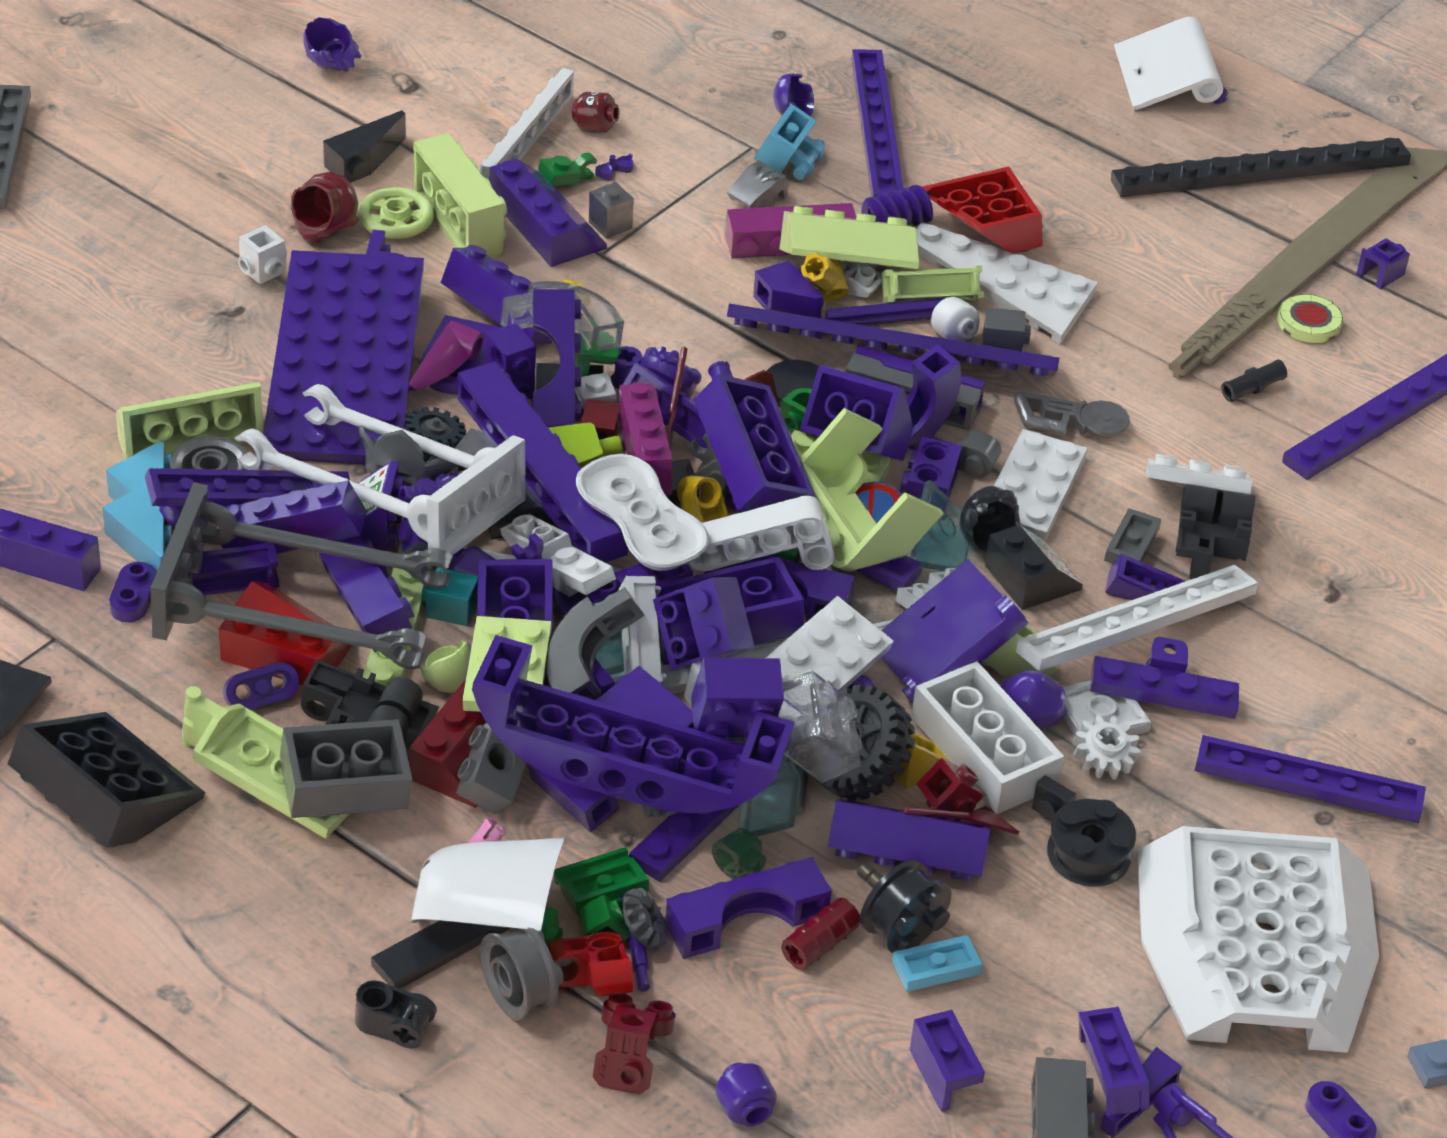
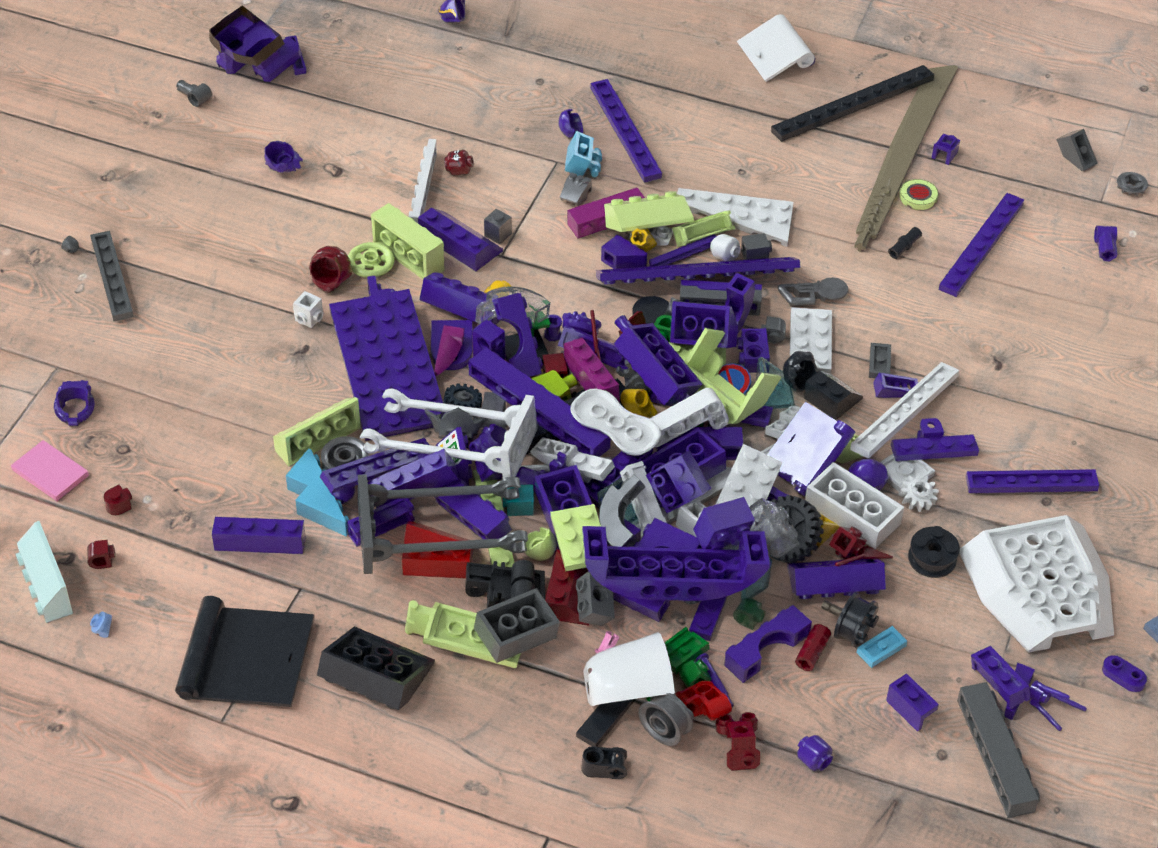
camera: 15 degrees left, 5 degrees up
dark purple plate [109,561,156,622] -> none
dark purple plate [223,662,299,710] -> none
black slope [323,110,406,183] -> none
green plate [538,153,597,186] -> none
white plate [575,373,616,410] -> none
dark purple piece [595,153,634,181] -> none
dark grey gear [623,888,668,950] -> none
dark purple piece [861,185,933,226] -> none
red wedge [922,166,1043,253] -> none
black plate [1032,775,1076,821] -> none
white plate [1145,454,1252,494] -> none
black plate [1175,484,1256,579] -> none

